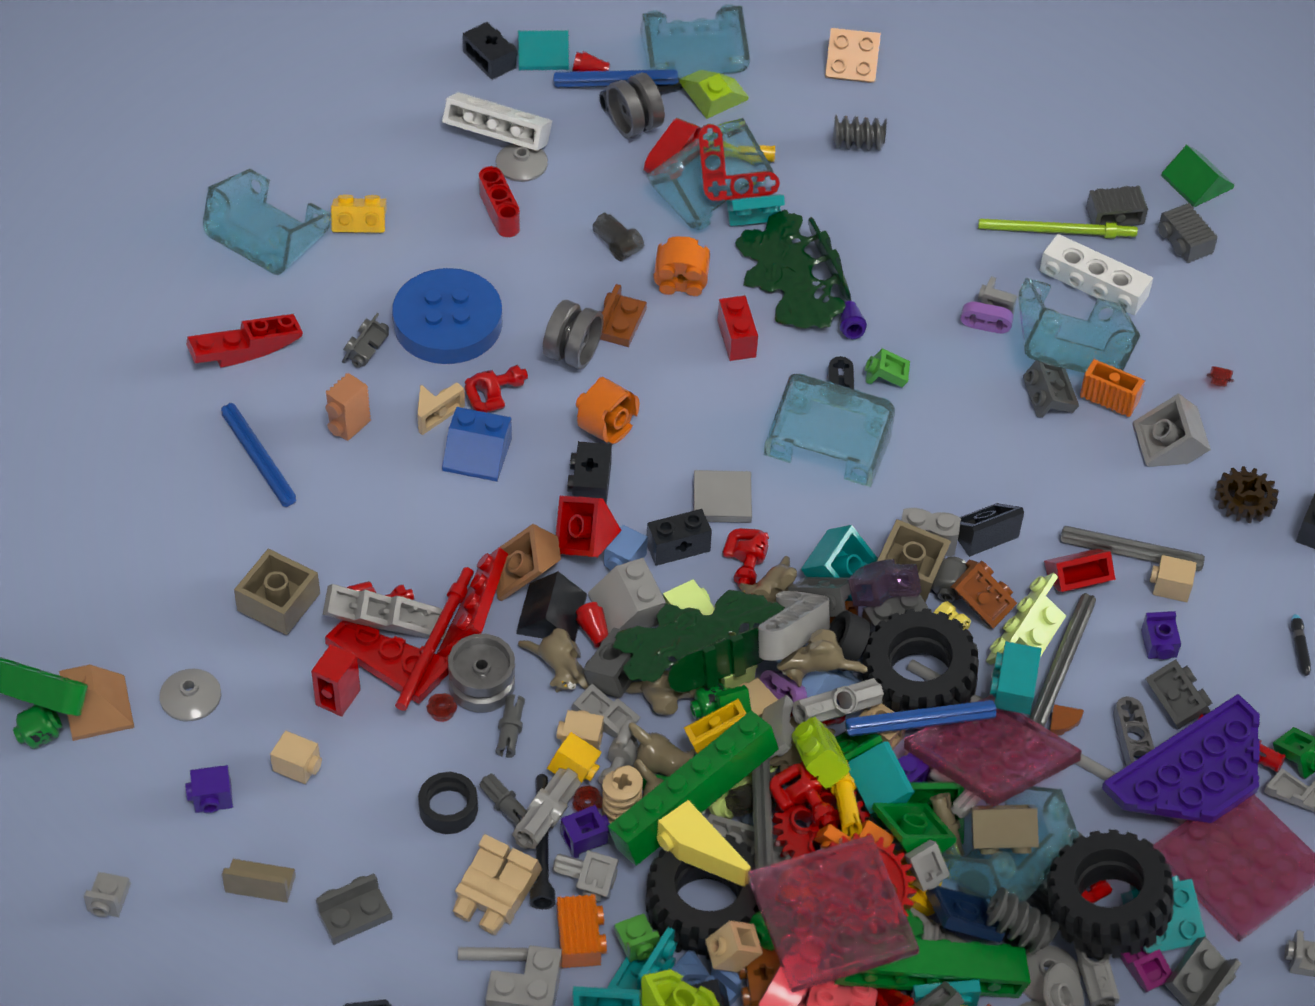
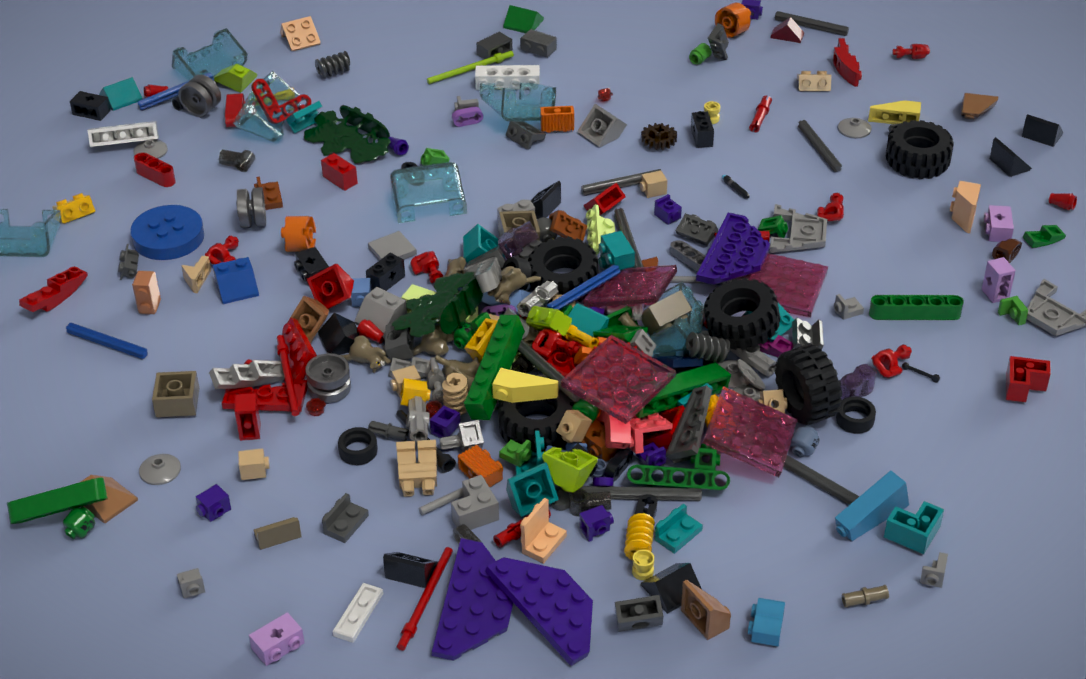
camera: 30 degrees left, 10 degrees down
dark grey pin [496,694,525,758] -> none
orange brick [654,236,710,296] -> none

